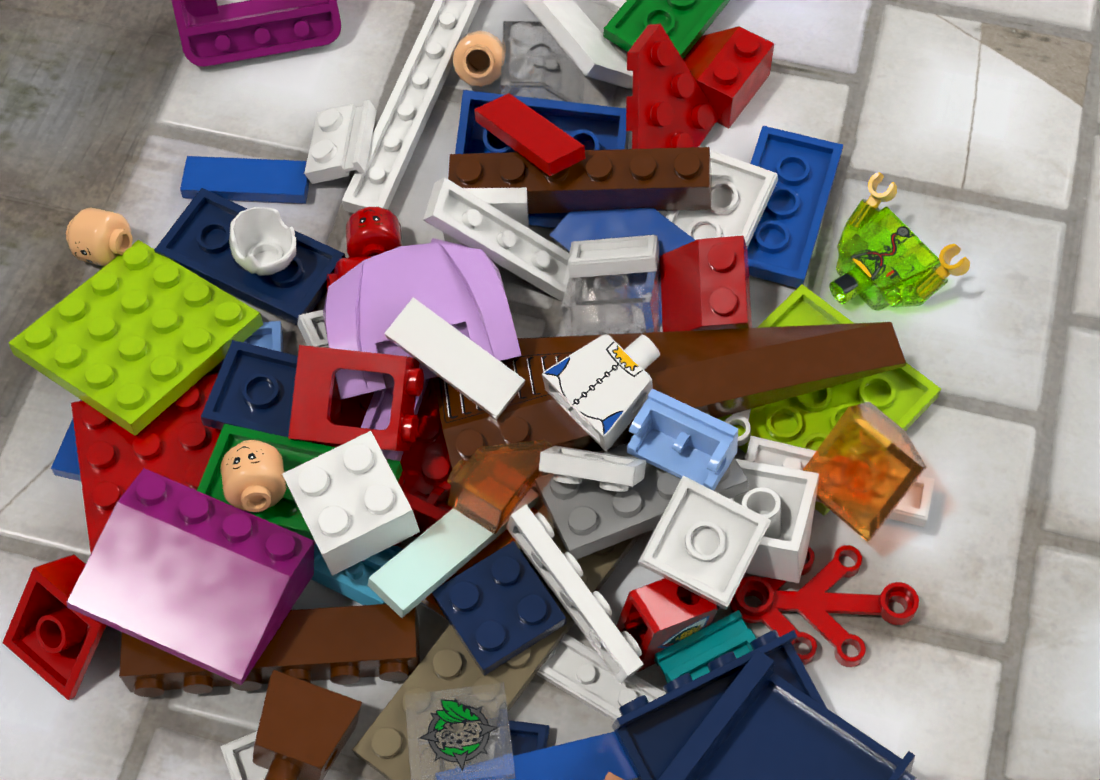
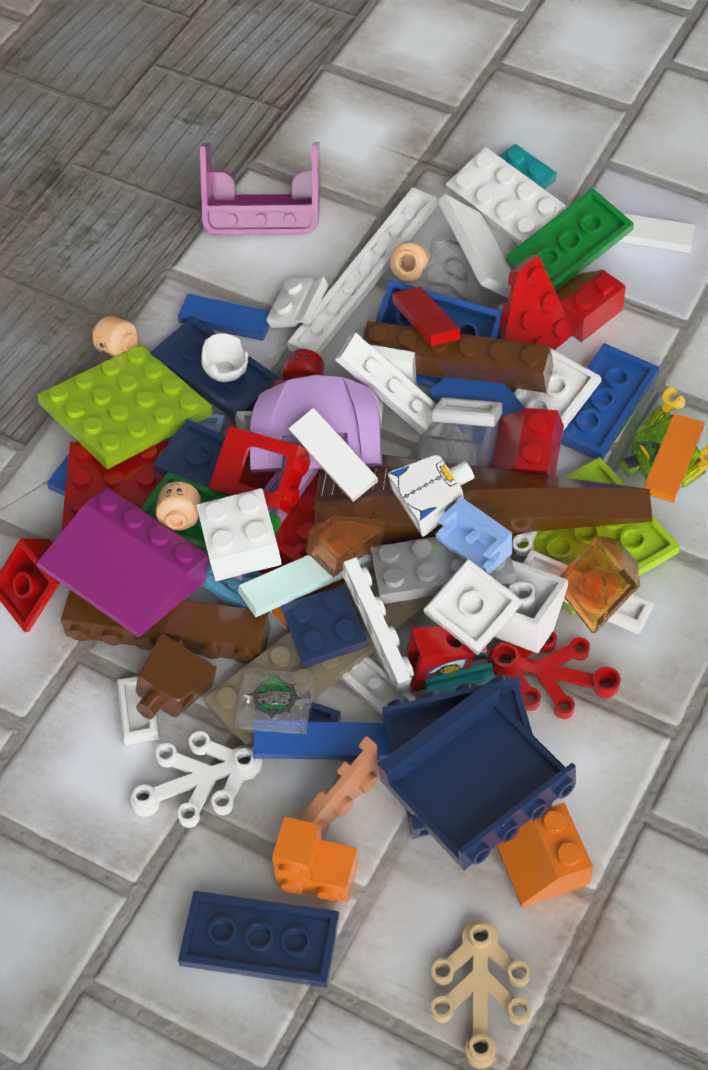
camera: 15 degrees right, 5 degrees down
white plate [539,445,646,492] -> none
none -> orange tile [644,413,705,503]

